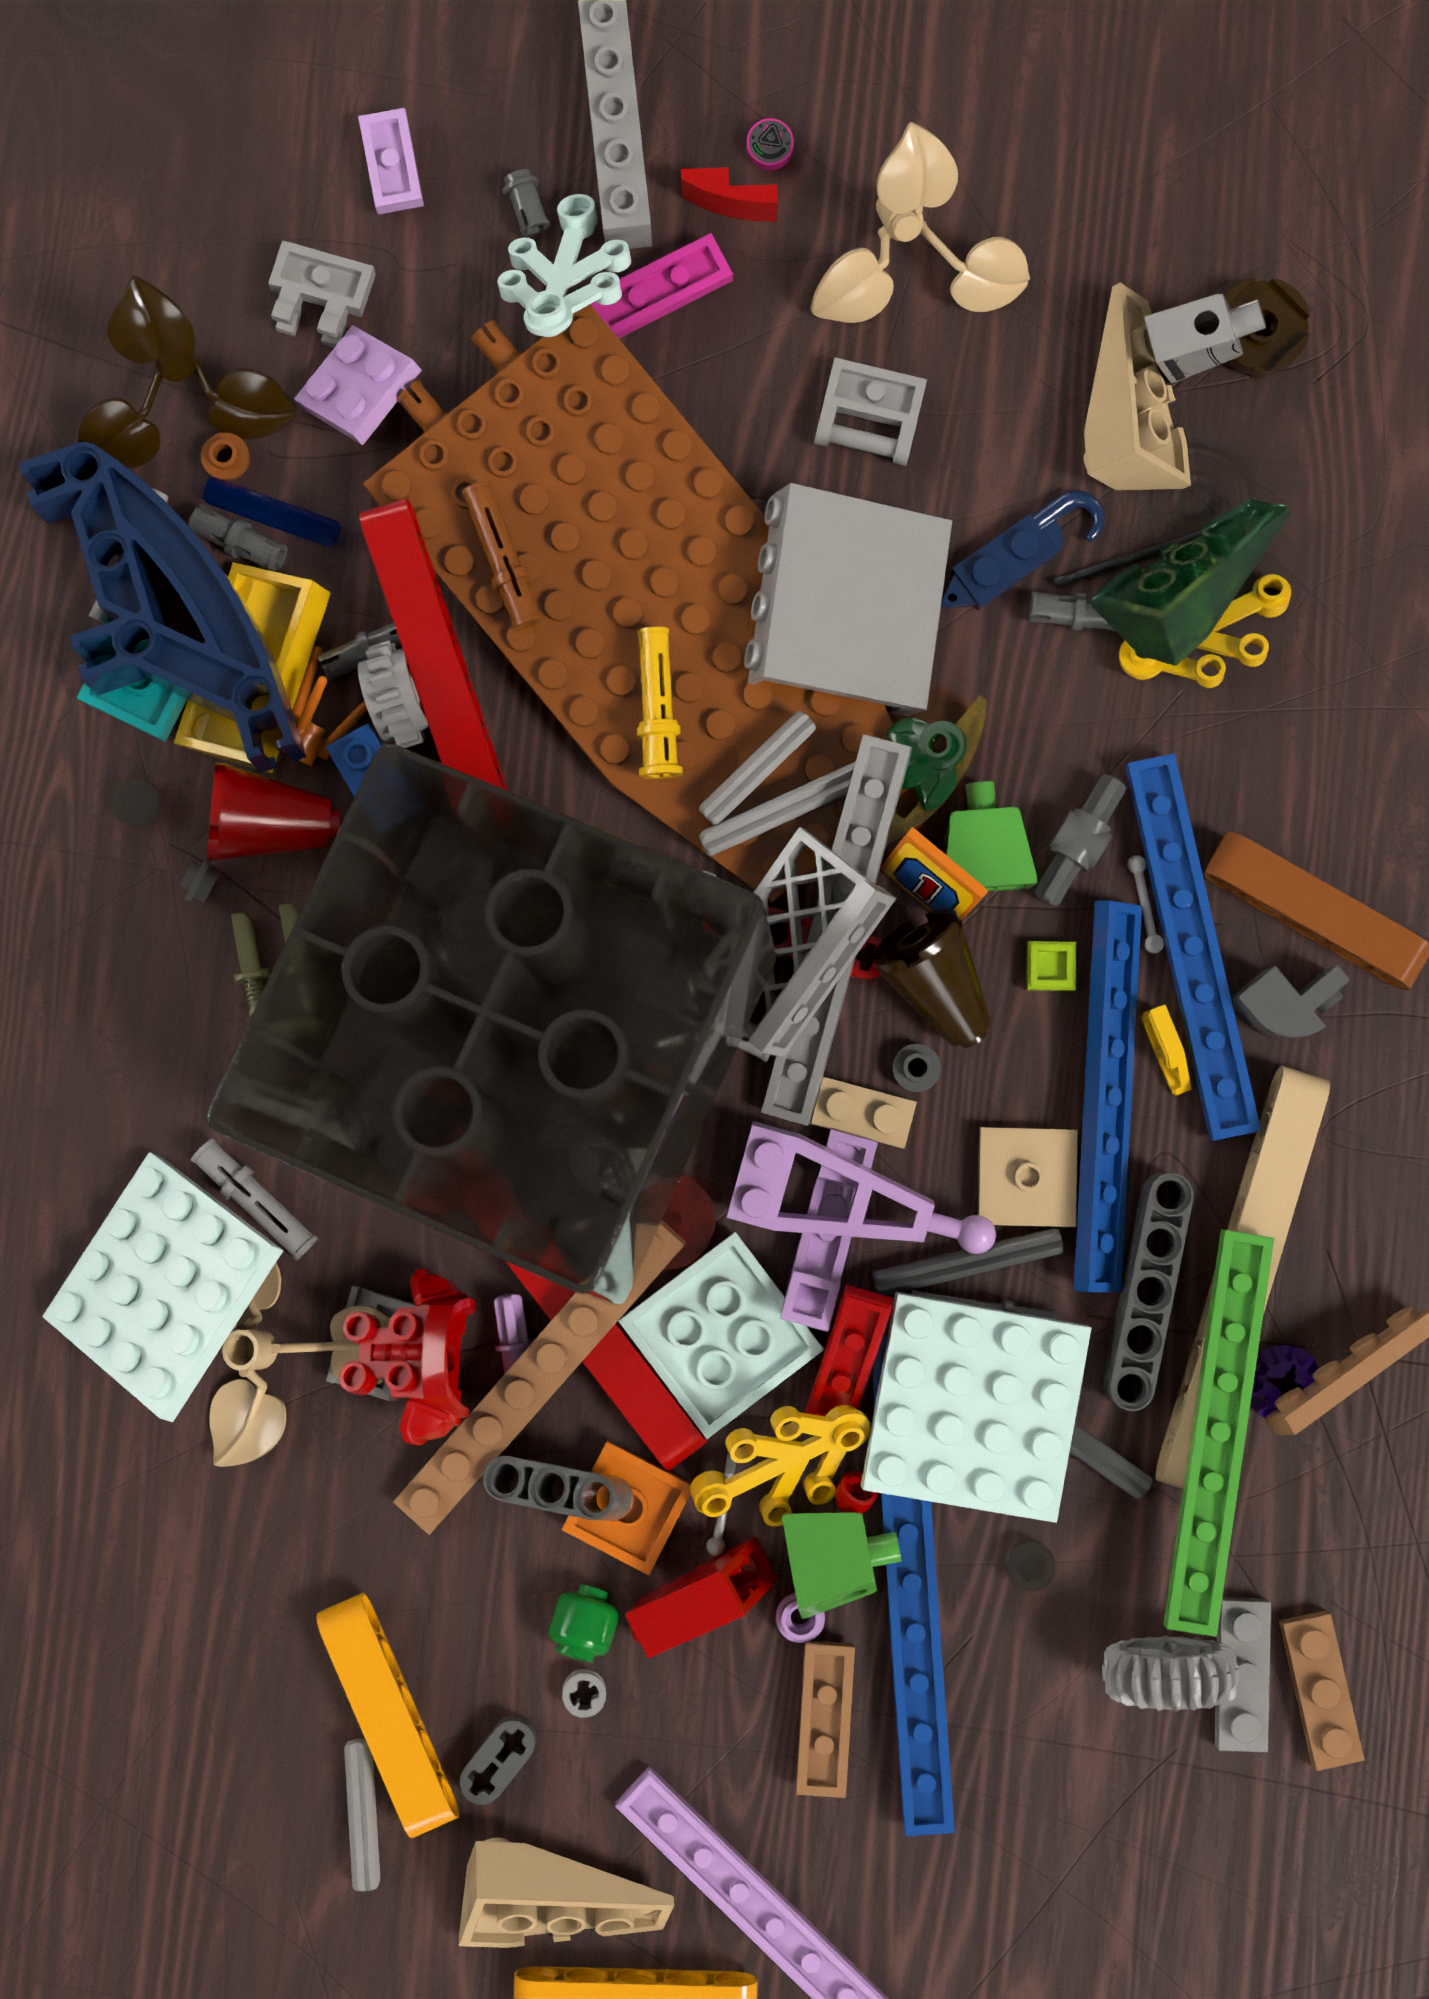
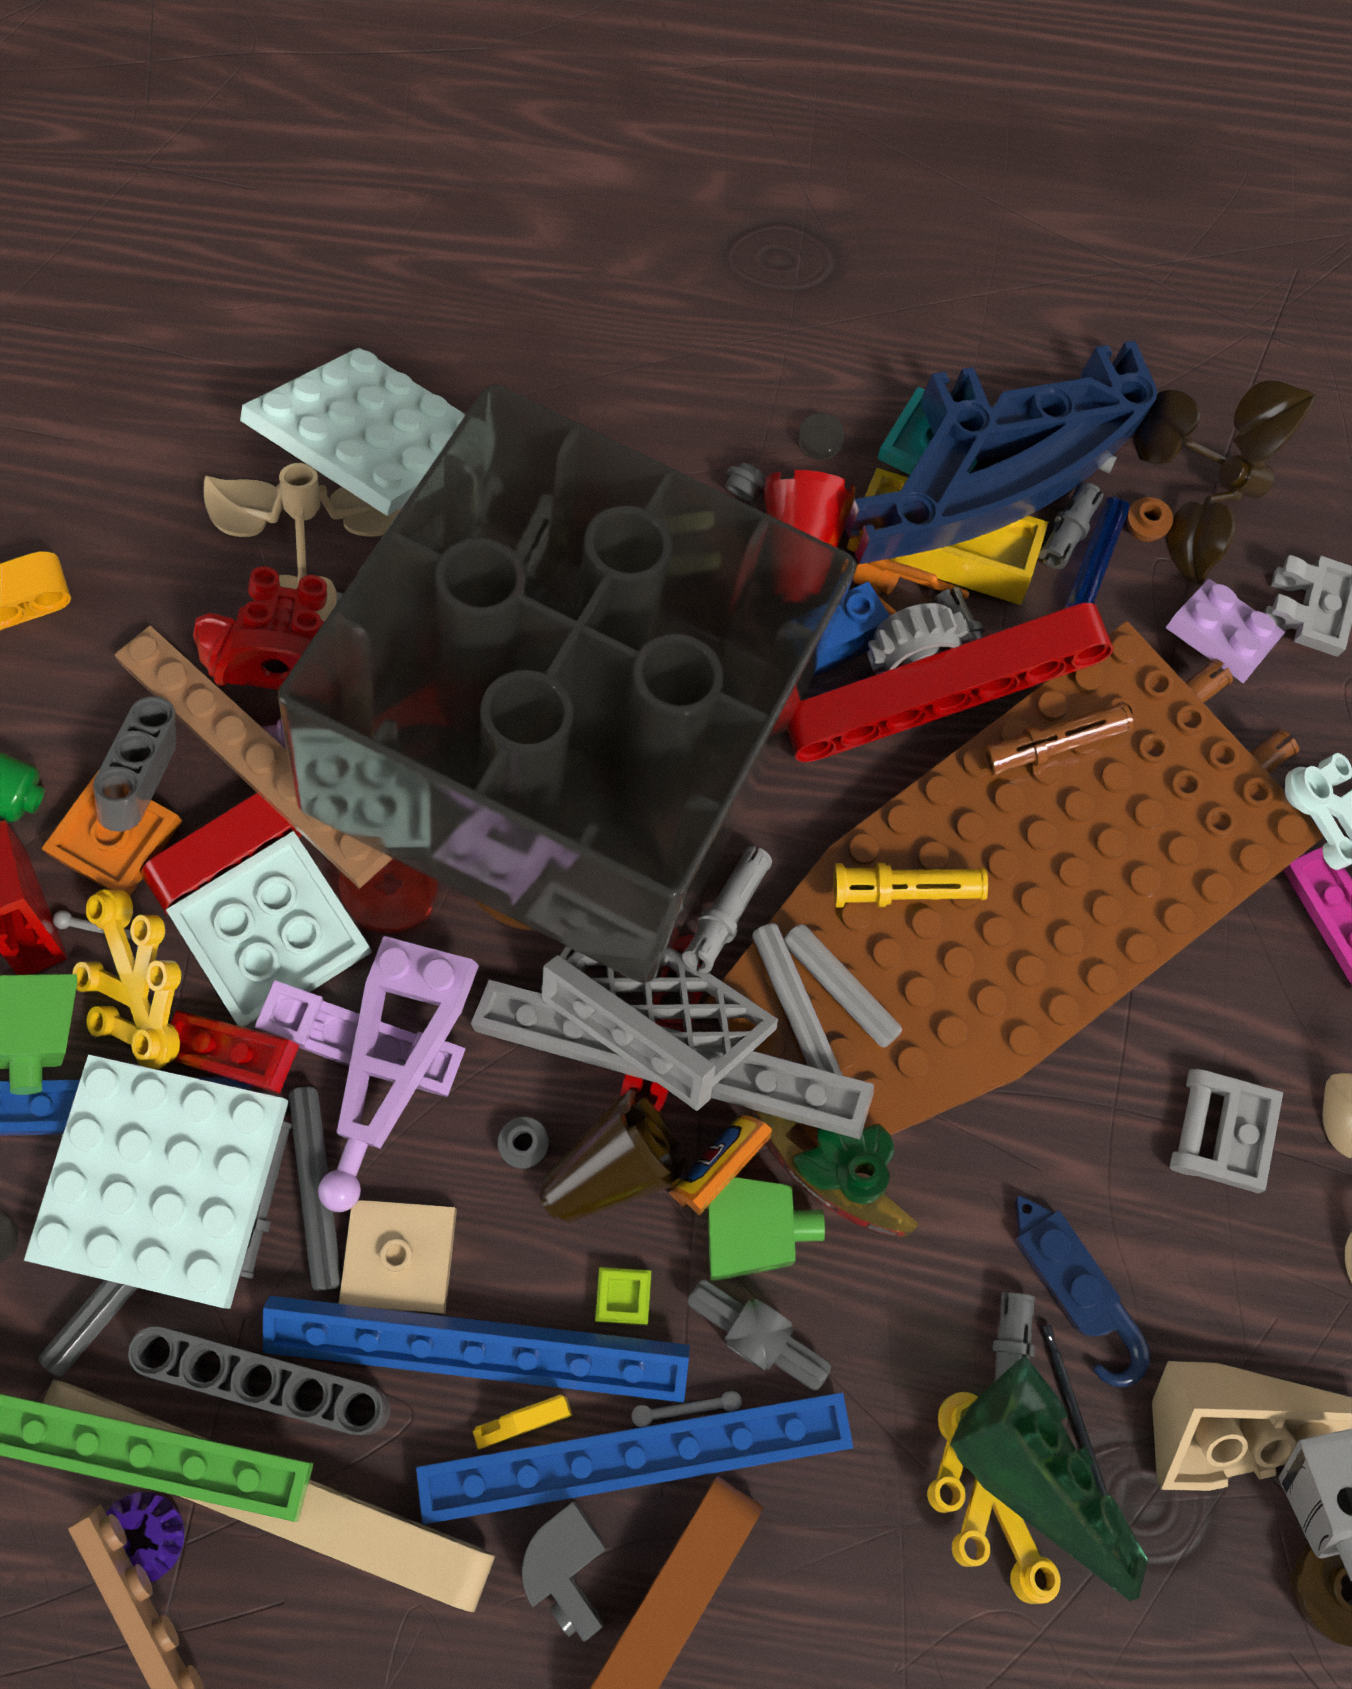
camera: 95 degrees right, 15 degrees down
light grey panel [744,483,952,716] -> none
tan plate [810,1077,917,1149] -> none
red hinge [835,1471,878,1514] -> none

